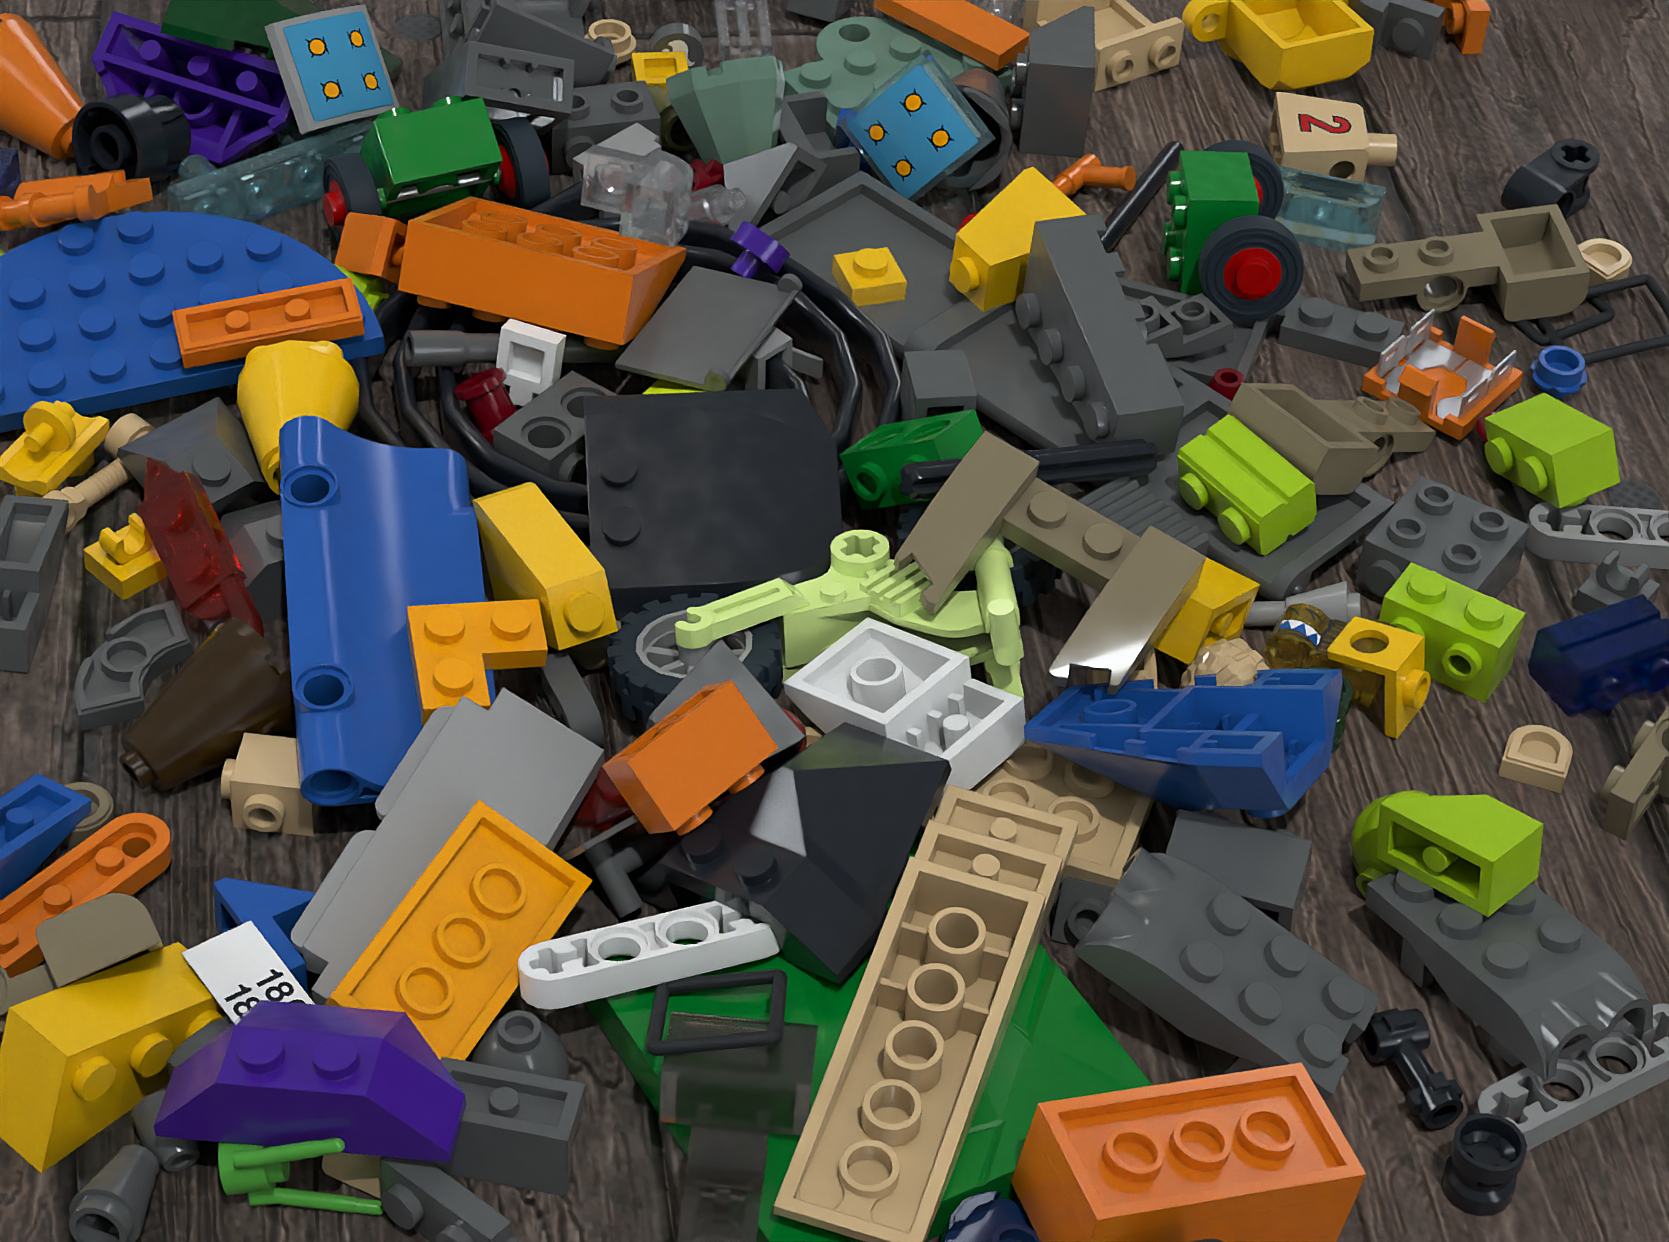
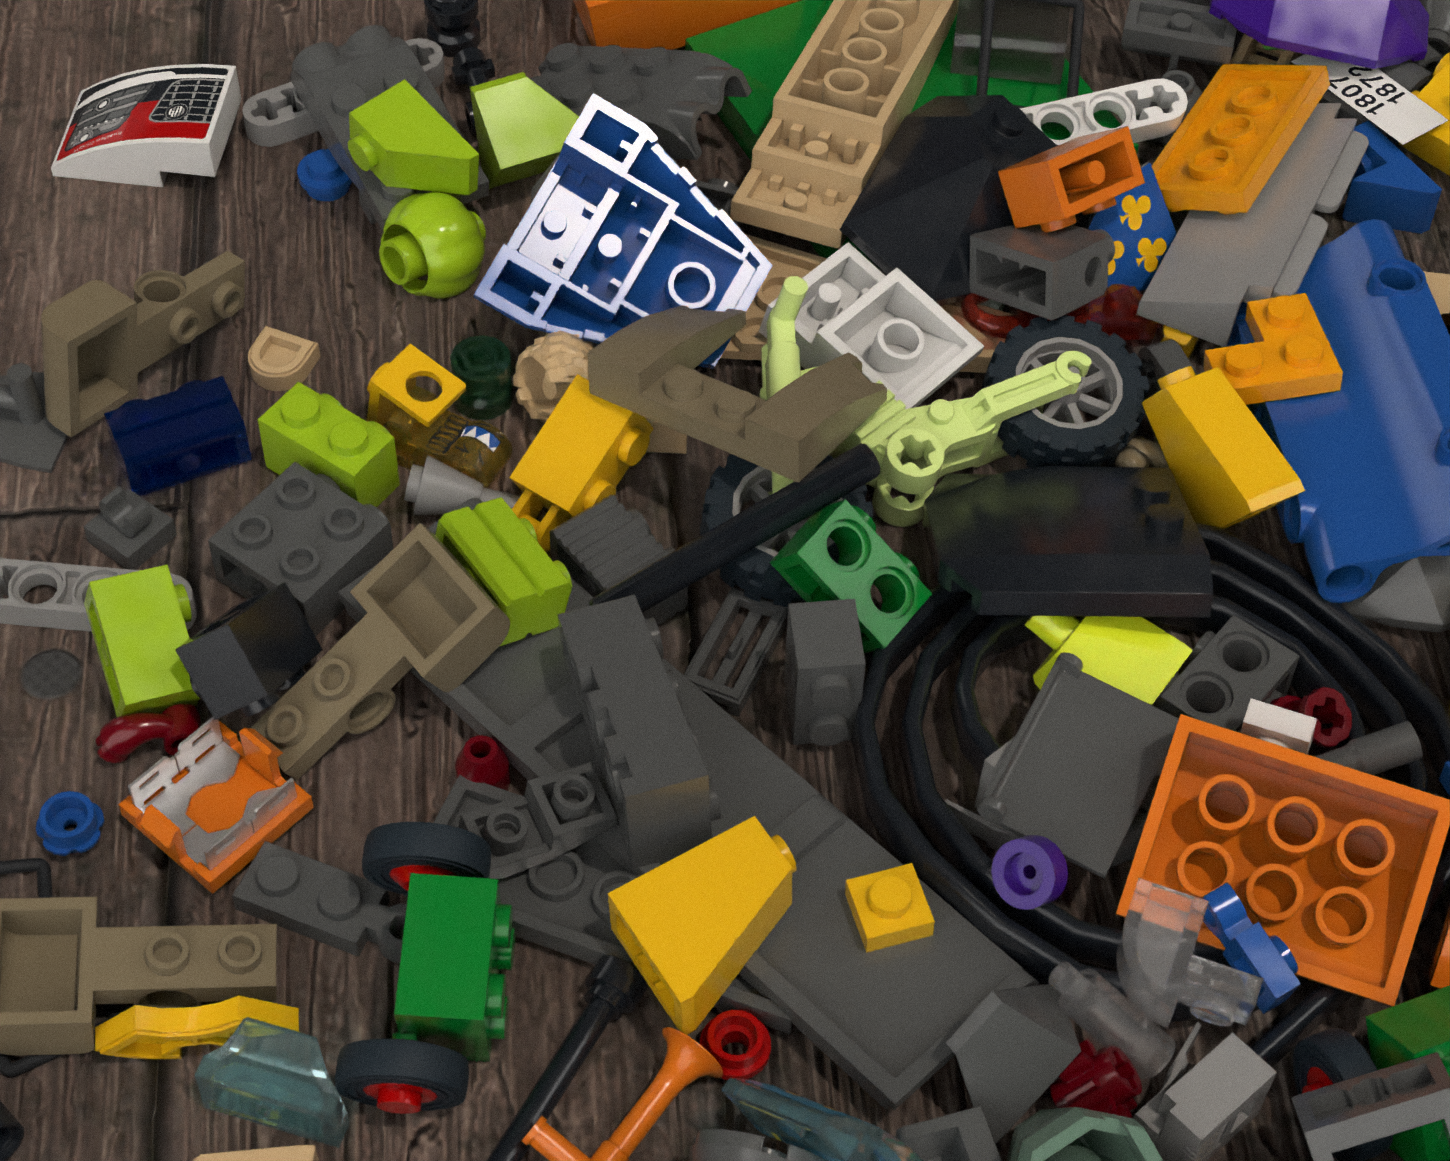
camera: 175 degrees left, 10 degrees up
none -> yellow tile [95,995,299,1059]
none -> black brick [175,582,323,720]
none -> lime slope [470,72,579,189]
none -> blue plate [1196,883,1301,1014]

